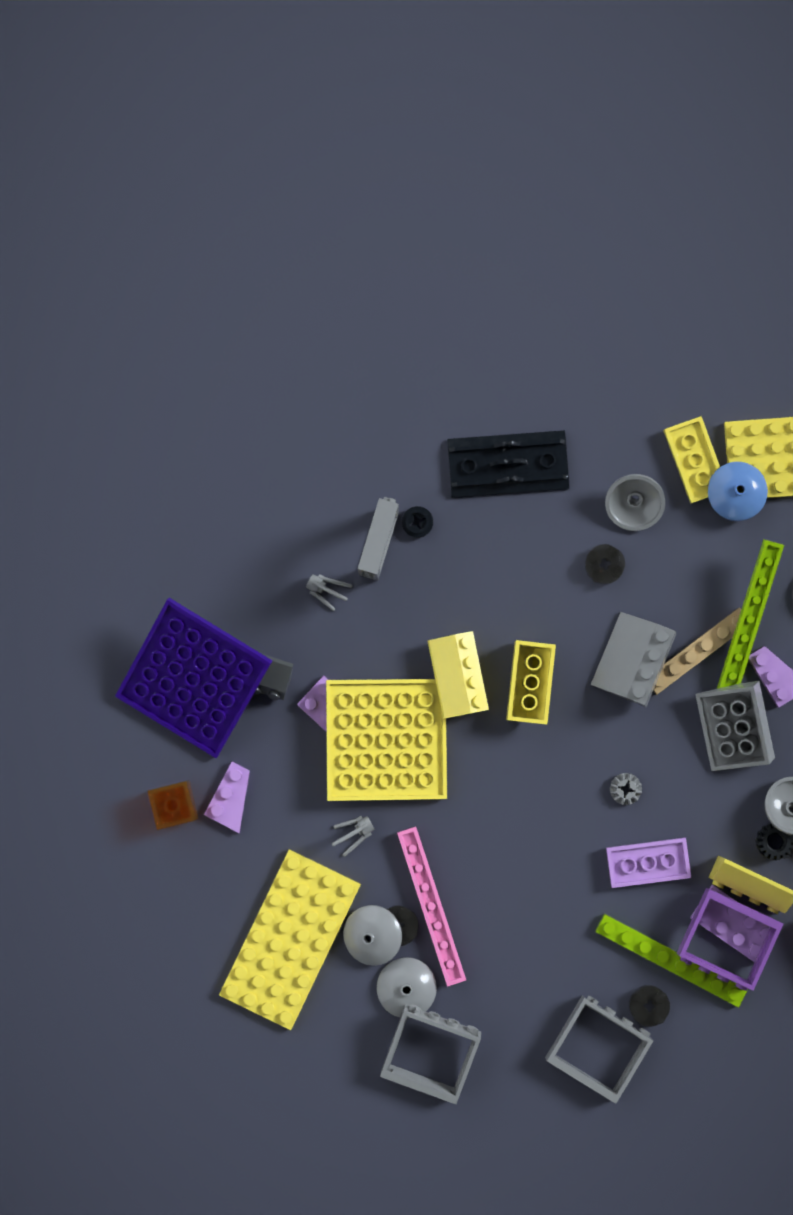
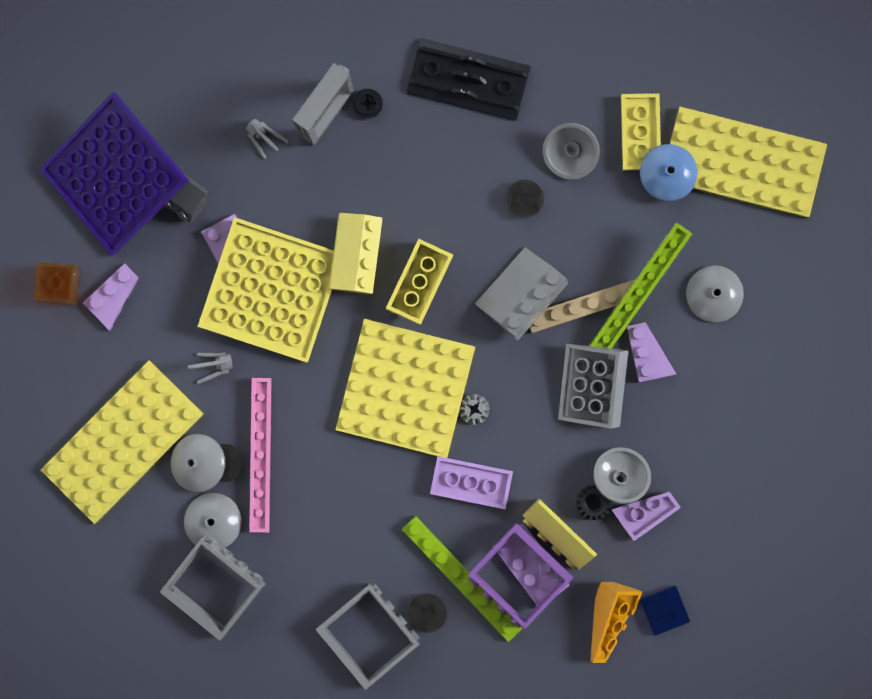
camera: 20 degrees right, 0 degrees up
none -> light yellow plate [336,319,475,458]

